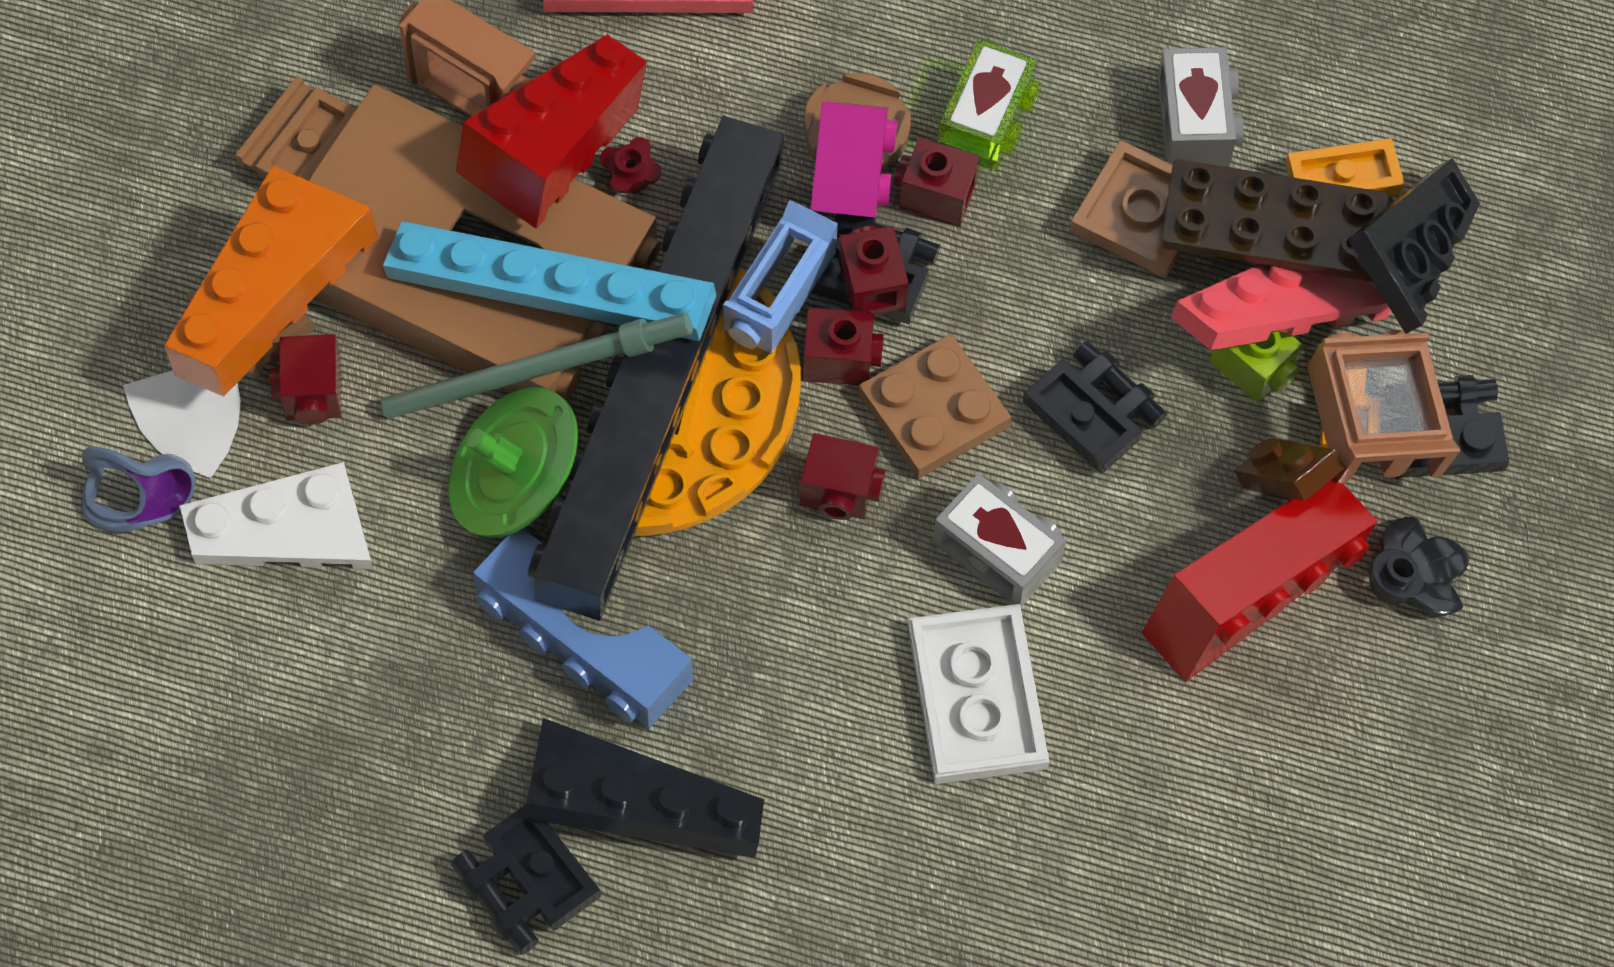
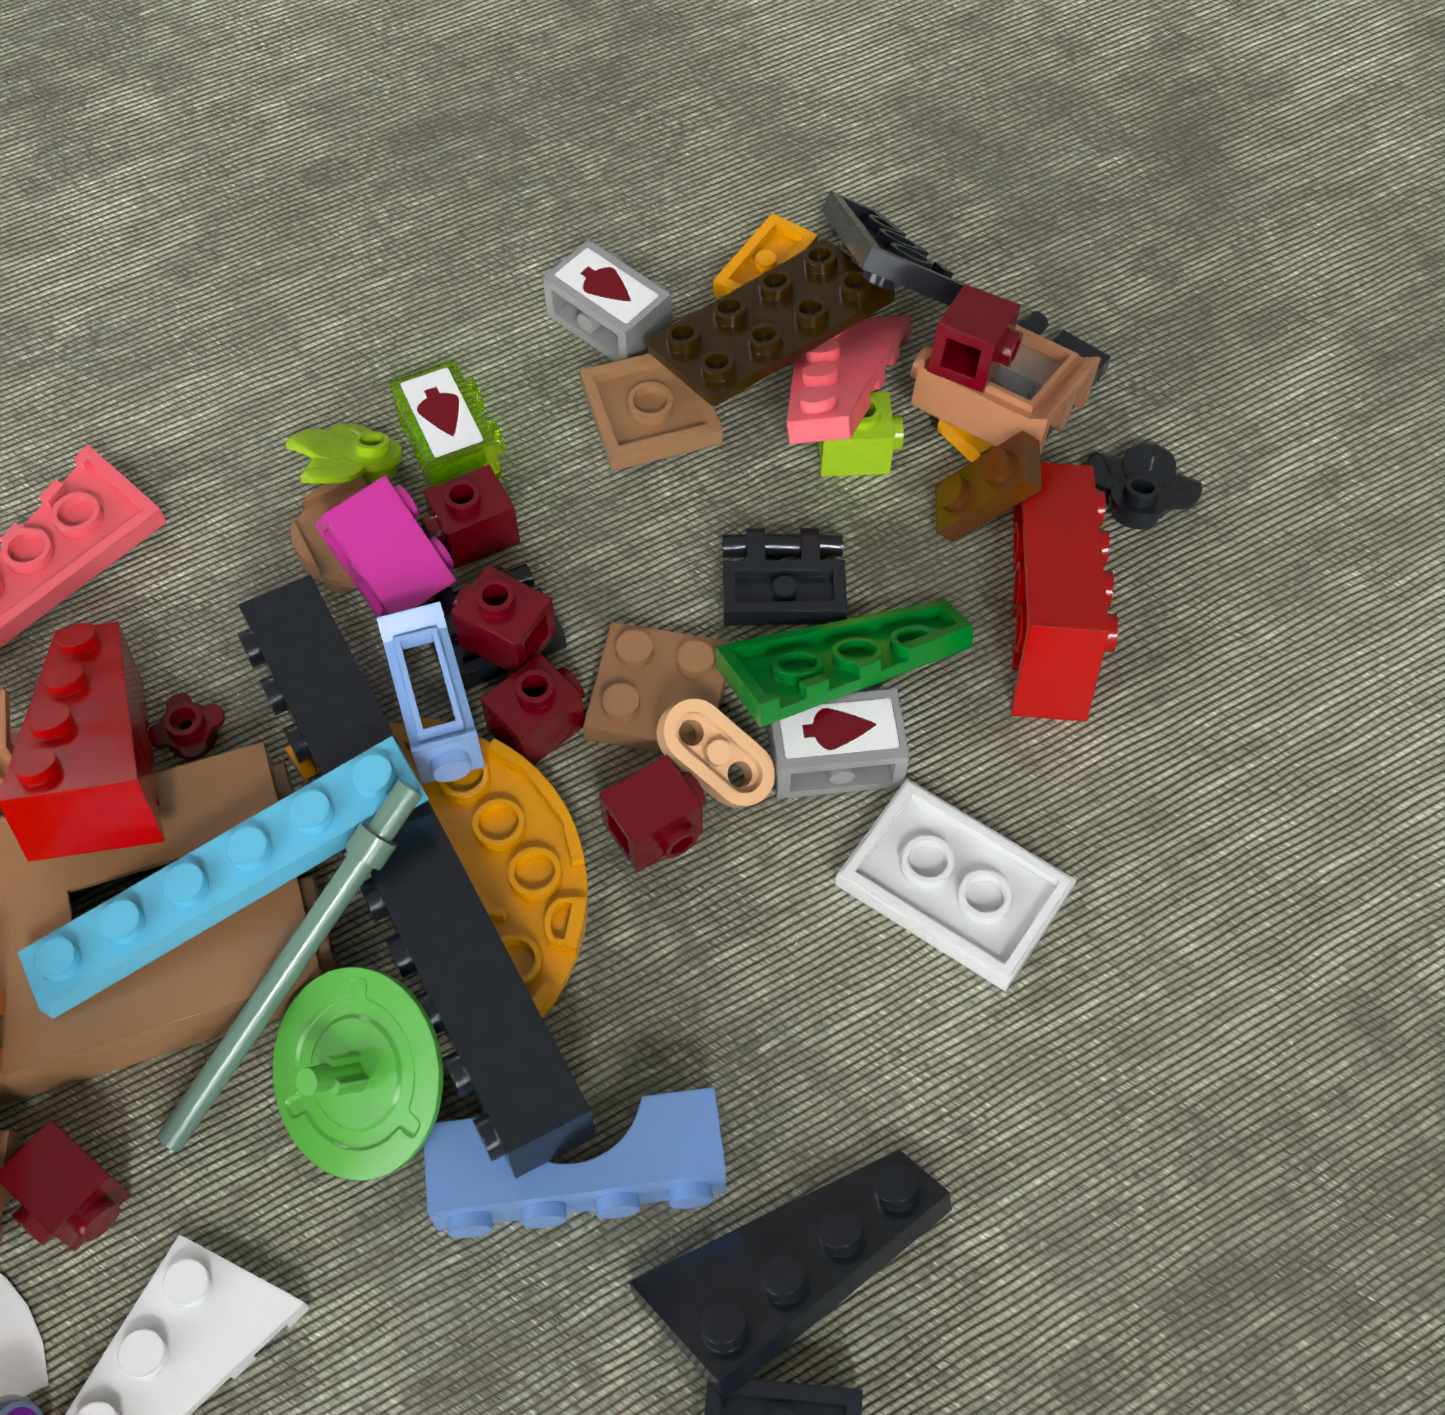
camera: 45 degrees left, 5 degrees down
none -> lime plate [285,423,403,484]
none -> light nougat plate [656,699,775,808]
none -> green wing [715,599,973,727]
none -> dark red brick [927,284,1023,393]

